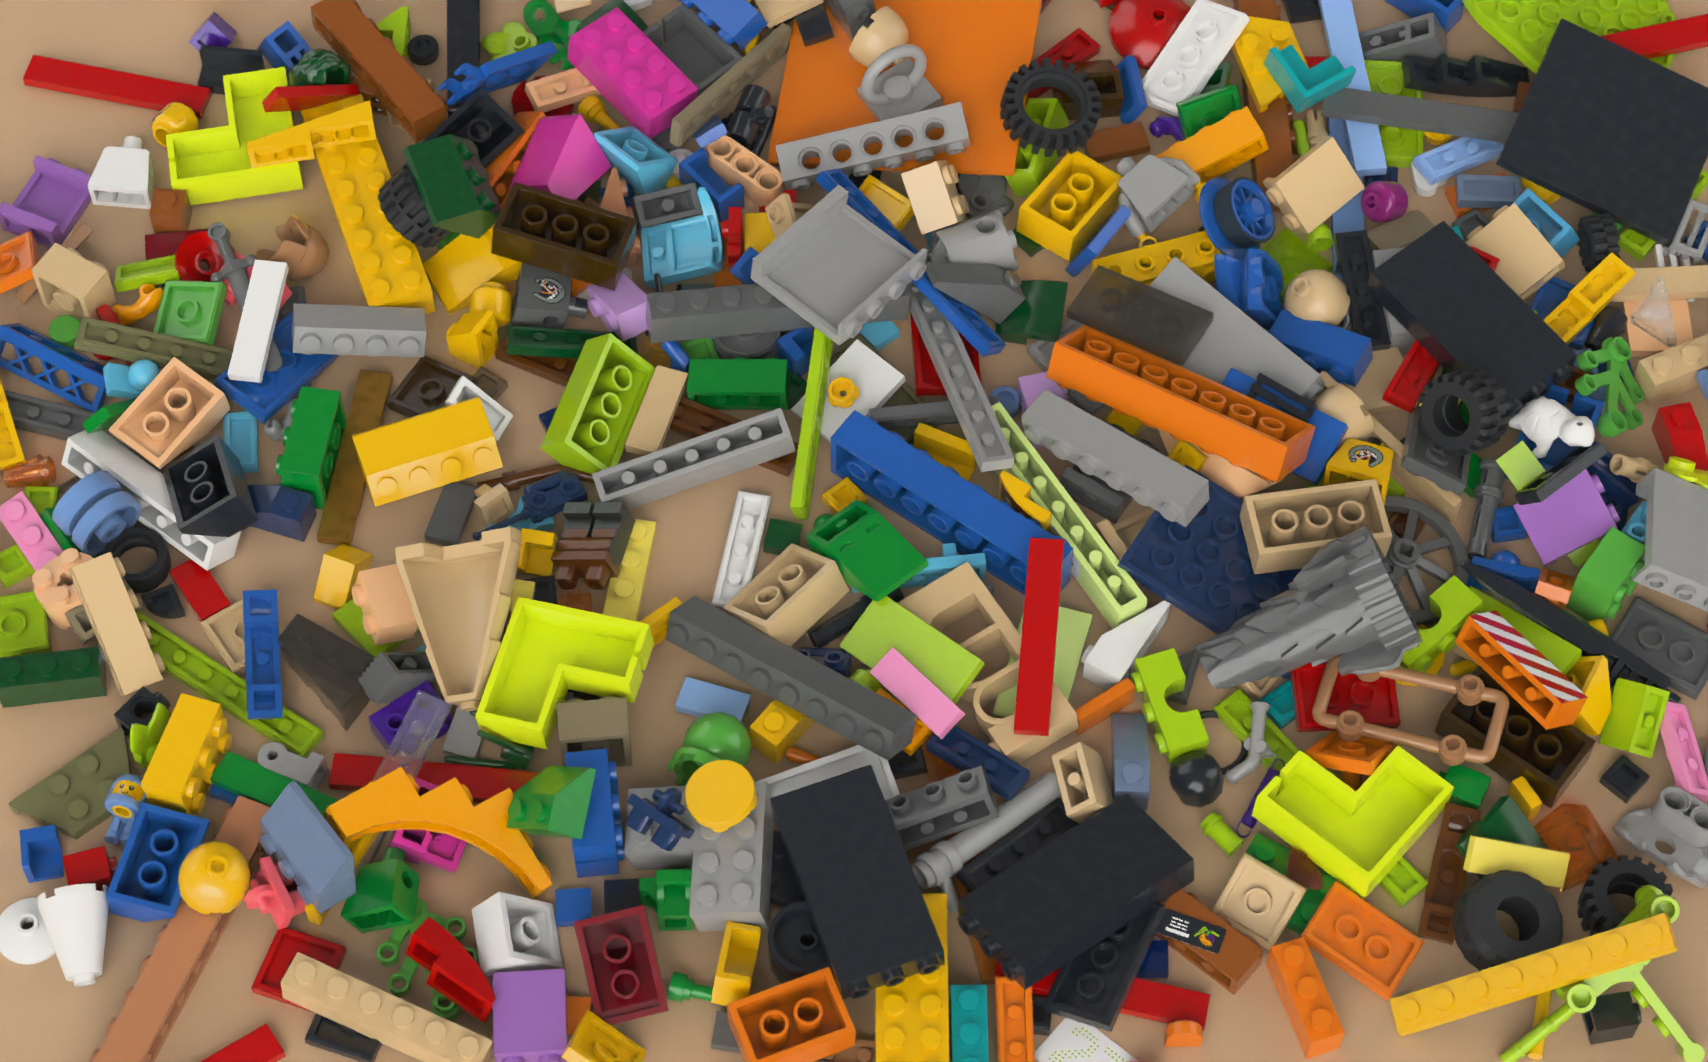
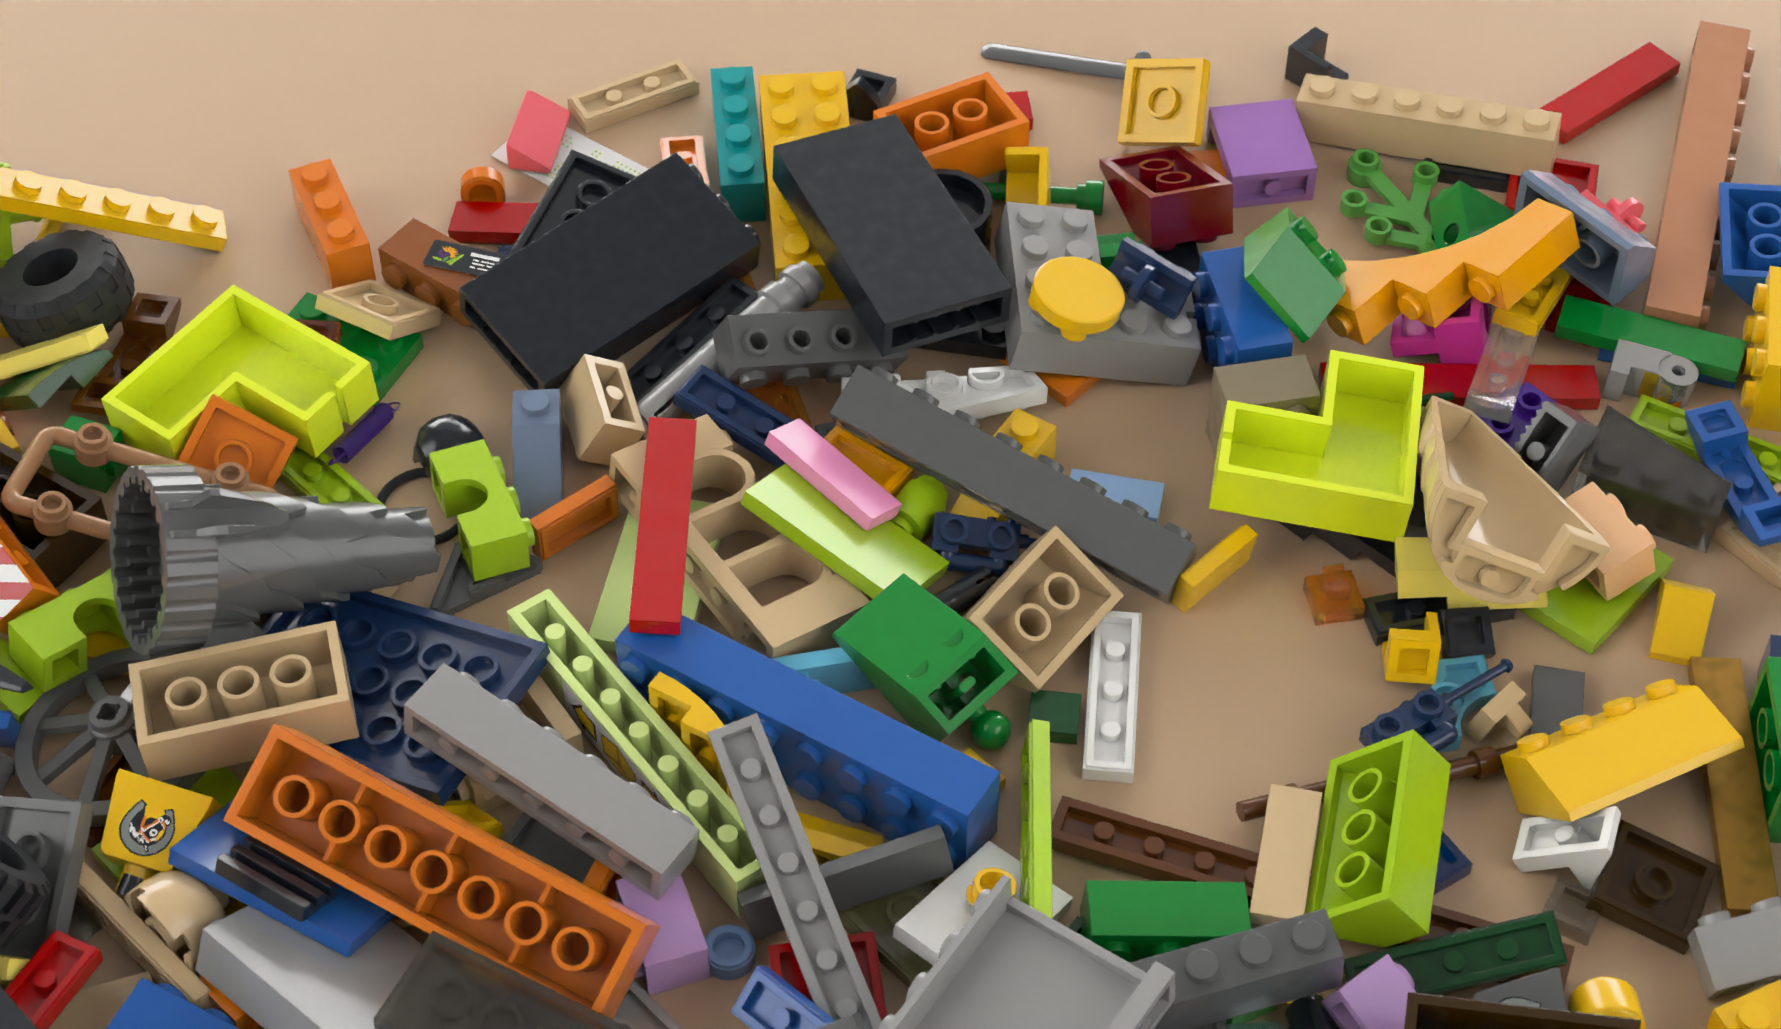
camera: 175 degrees right, 10 degrees down
yellow cylinder [178,841,251,915] -> none
red slope [405,917,496,1024] -> none
yellow slope [446,309,499,371] -> none
white slope [471,892,563,976] -> none
hips [551,502,636,590] -> none
light grey brick [592,408,795,510] -> none
light yellow plate [603,519,657,622] -> none
bright green tile [667,711,752,786] -> none
white slope [1081,600,1170,690] -> none
lime pin [1199,812,1245,857] -> none
light grey piece [1225,701,1277,784] -> none
orange tile [1299,881,1425,1001] -> none

